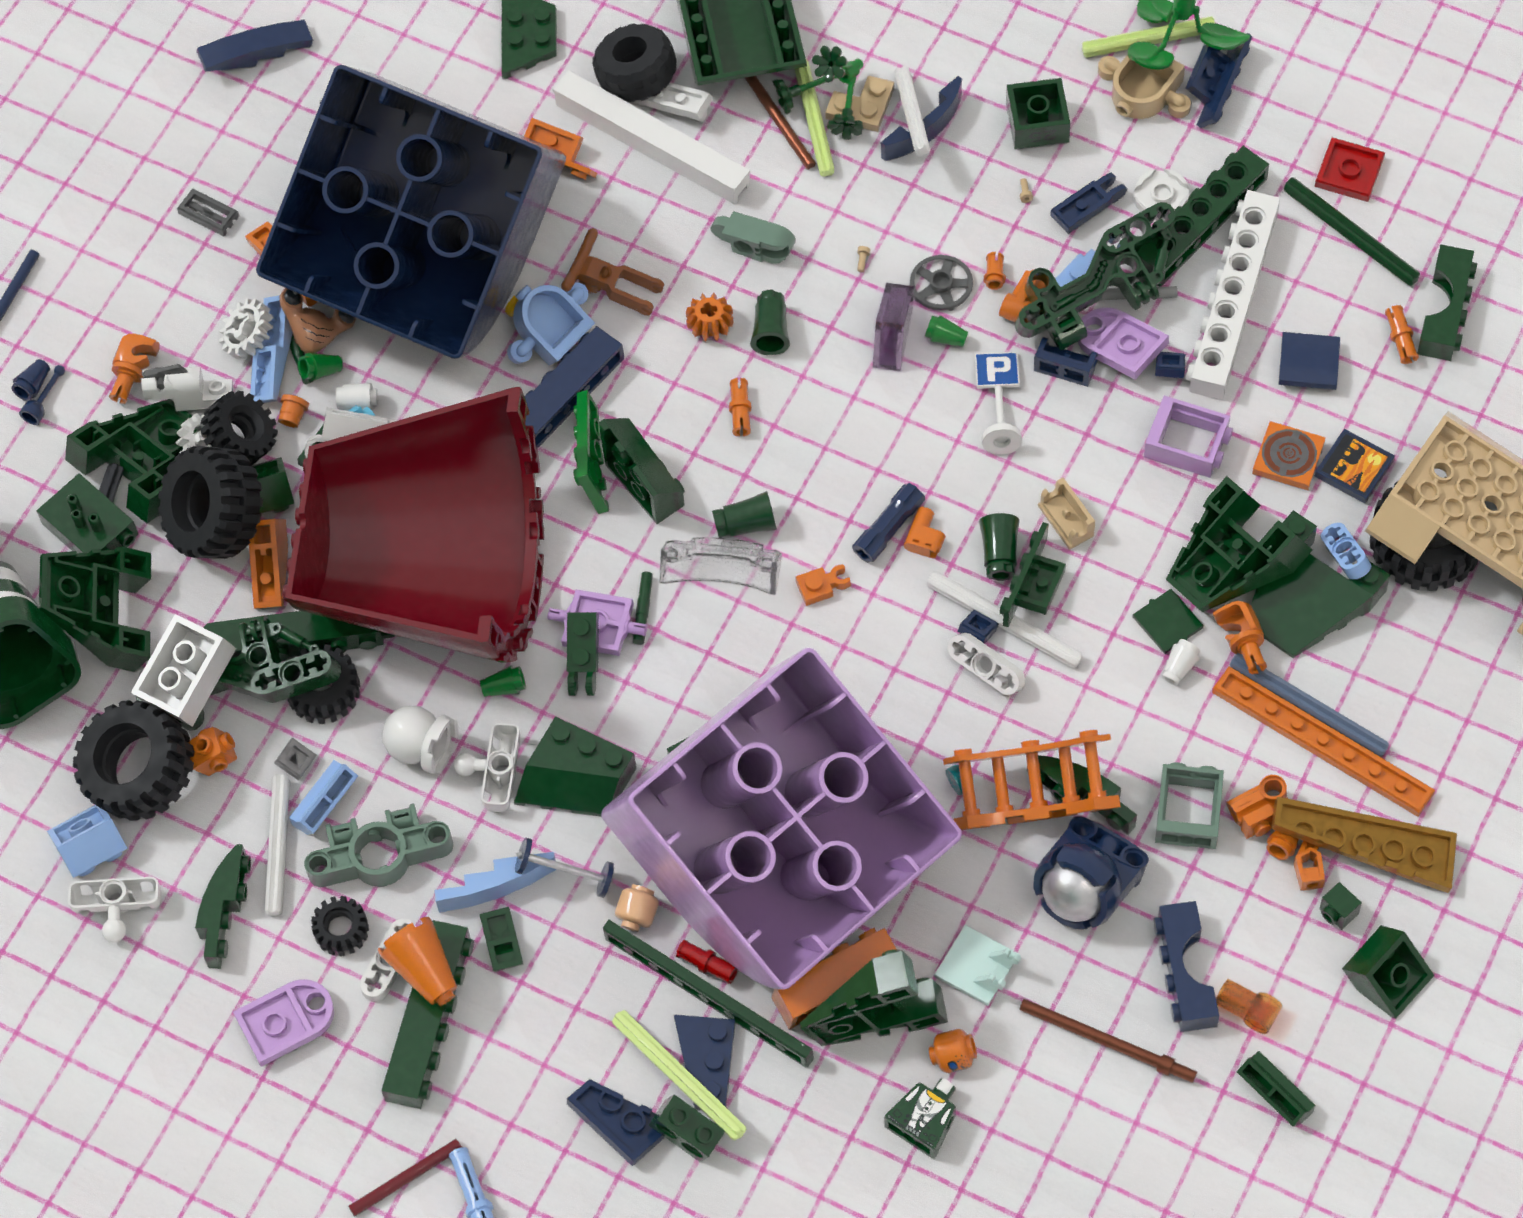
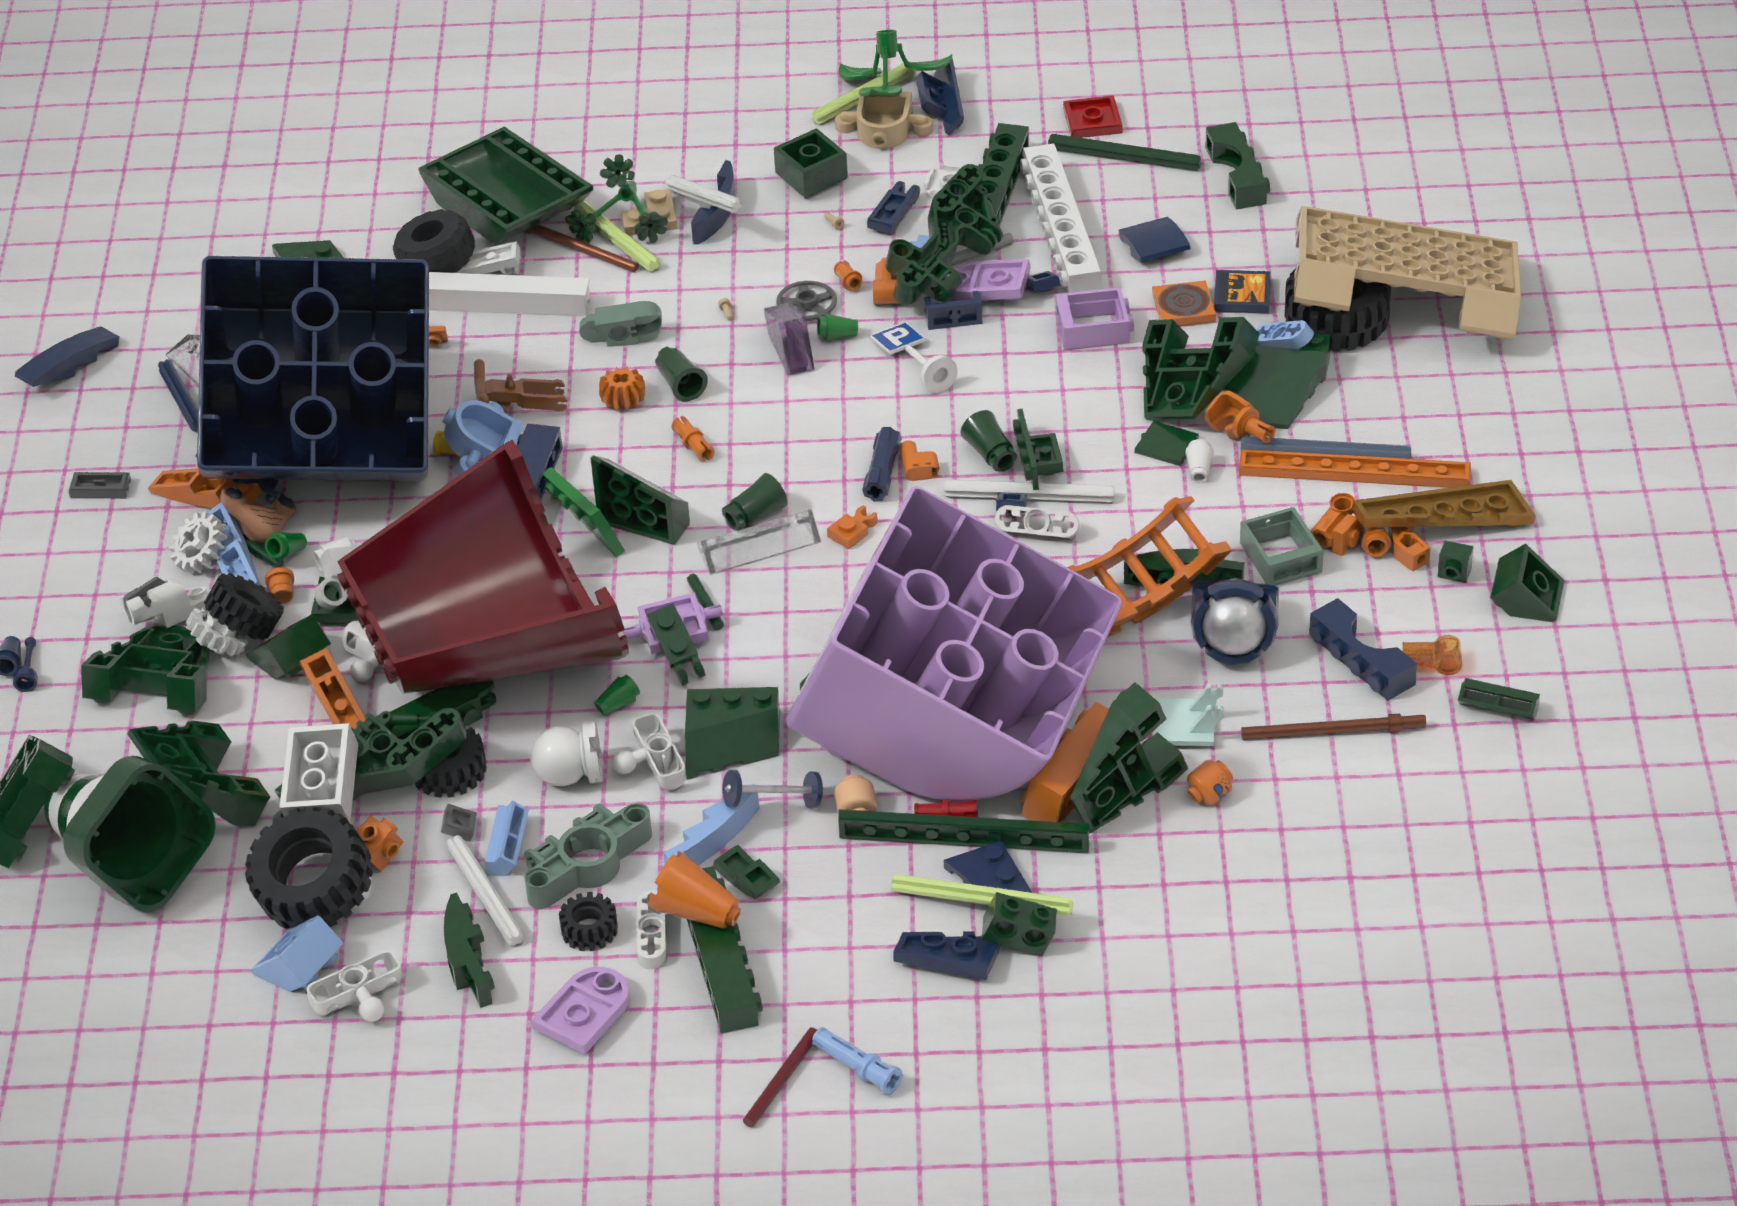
camera: 30 degrees left, 20 degrees down
dark green piece [36,463,139,553] -> none
orange piece [109,333,160,404] -> none
black tyre [158,446,263,559] -> none
torso [884,1078,956,1160] -> none
tan hinge [1038,477,1095,550] -> none
orange pin [1385,305,1419,364] -> none

